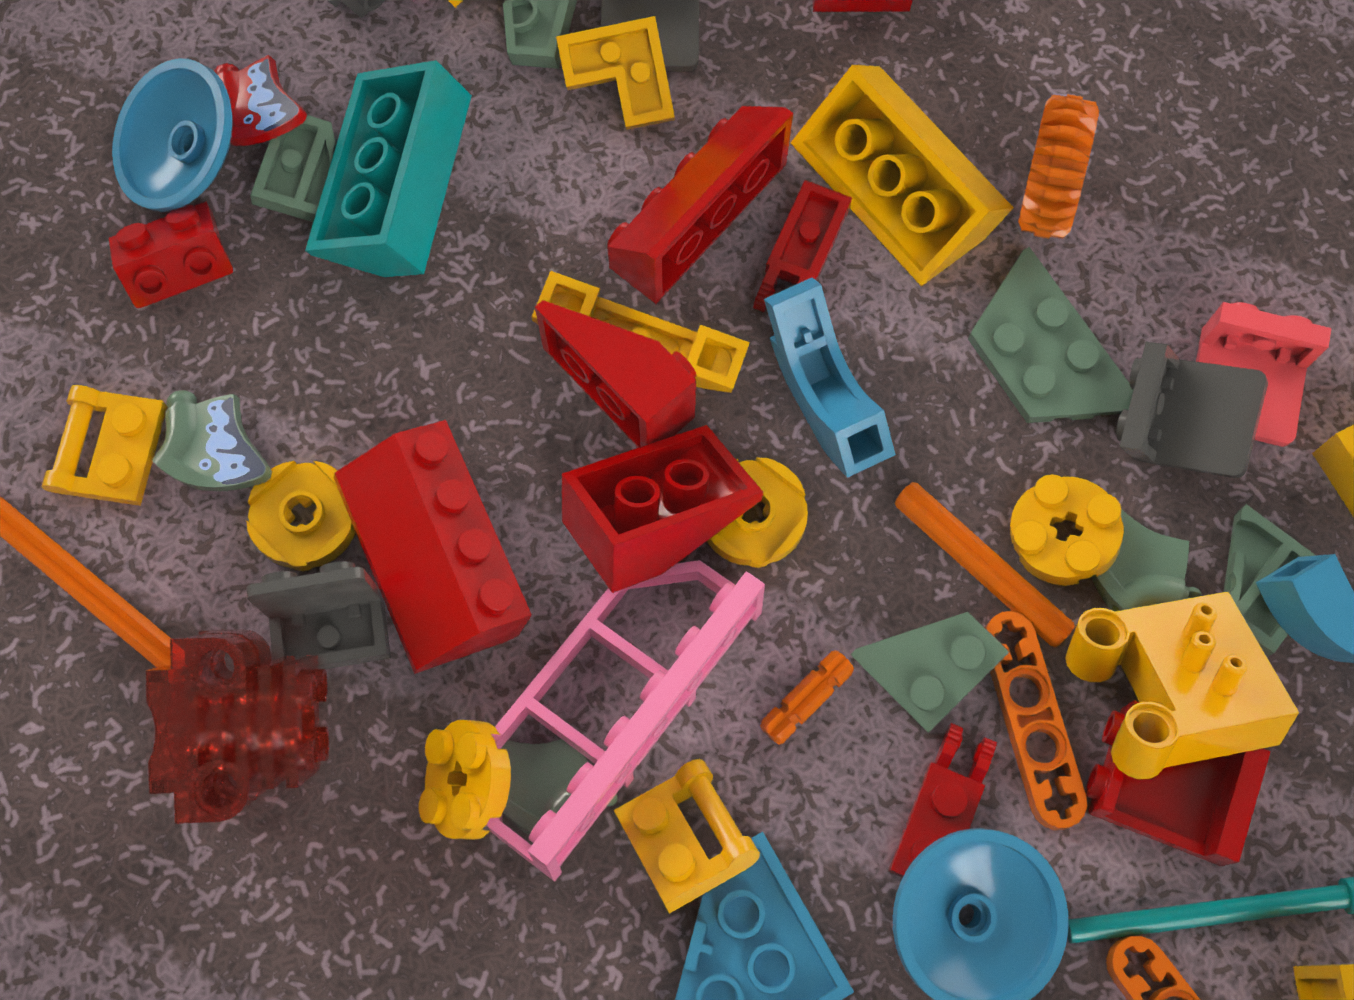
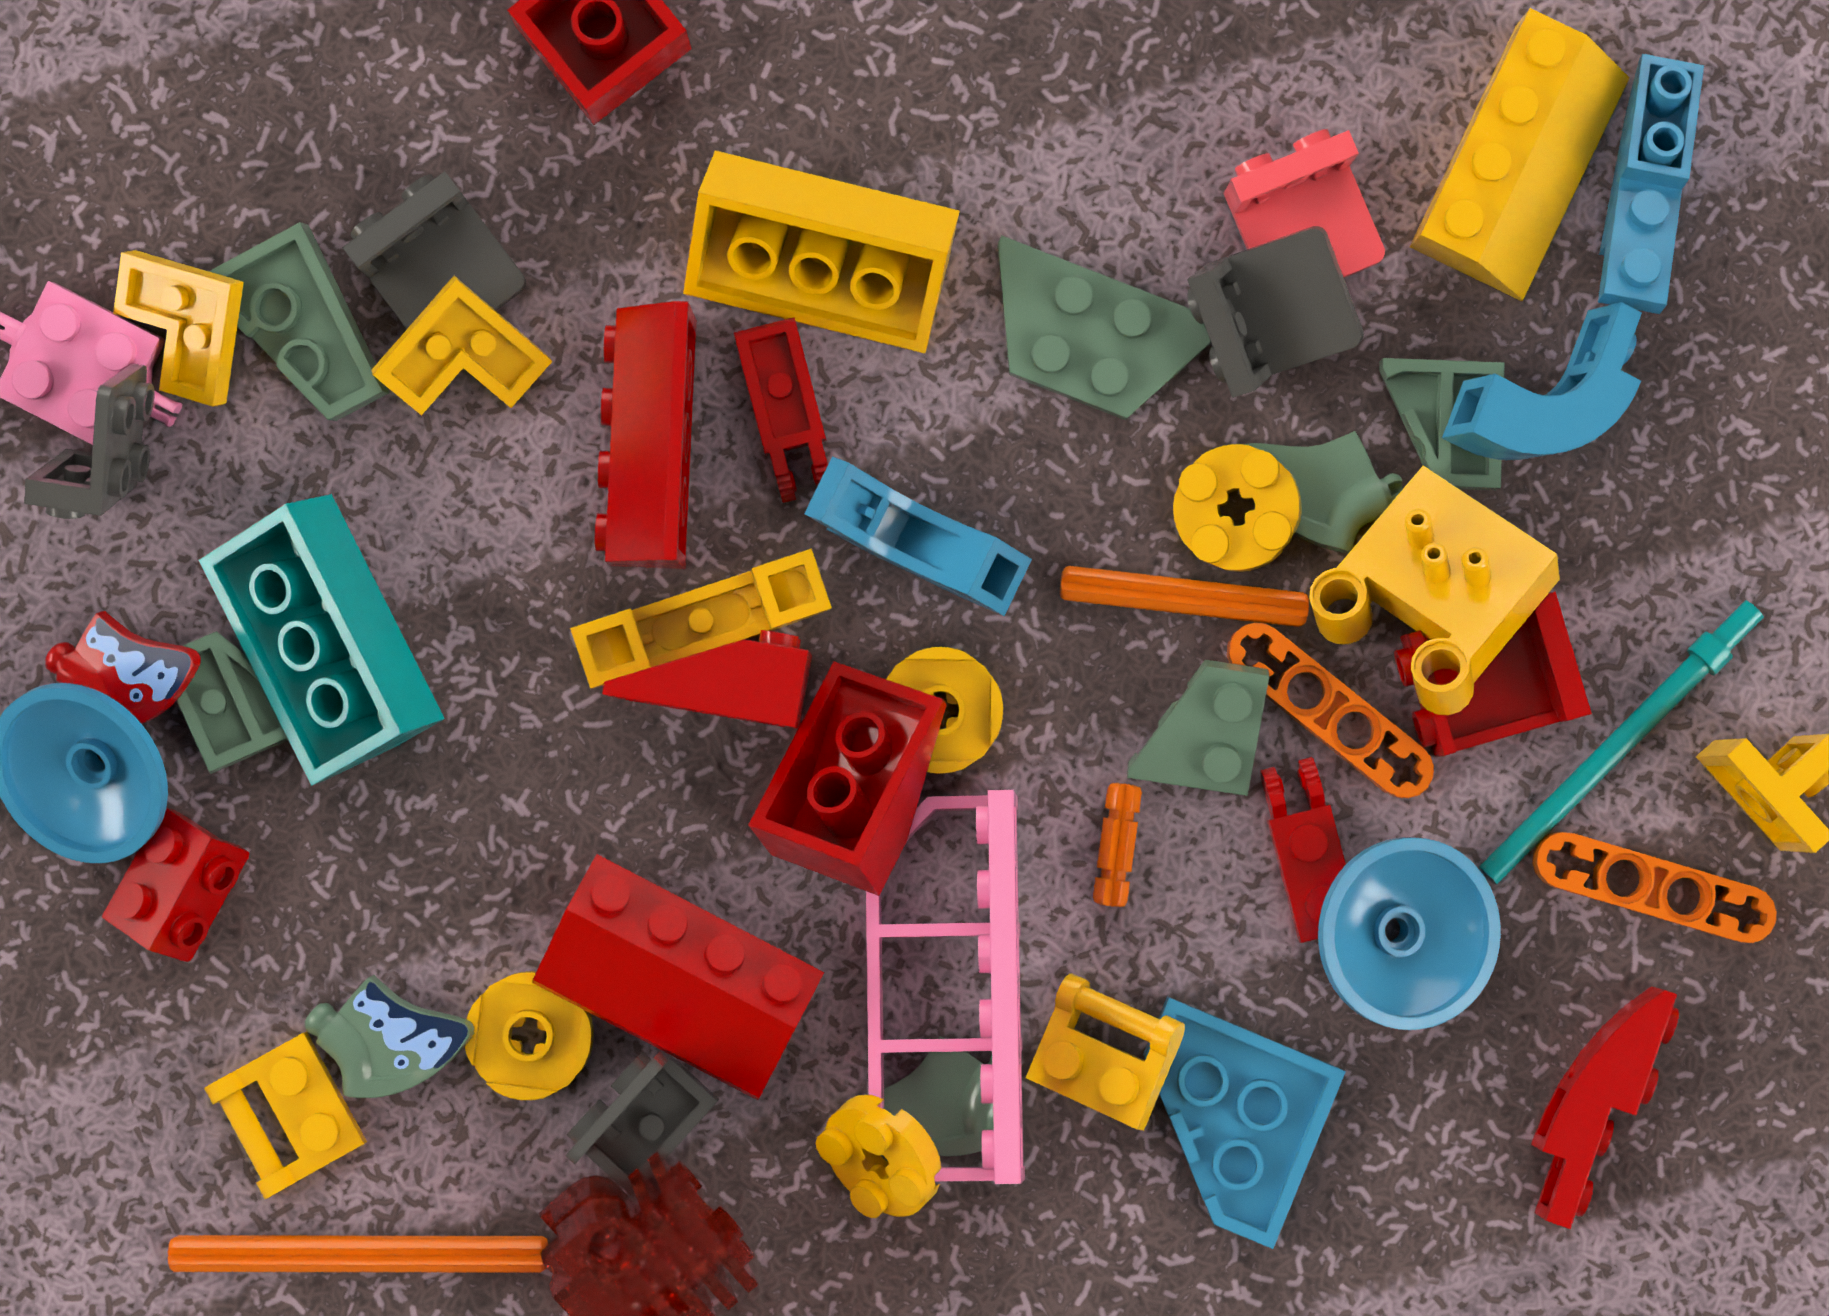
camera: 40 degrees left, 15 degrees up
orange gear [1018,94,1099,239] -> none

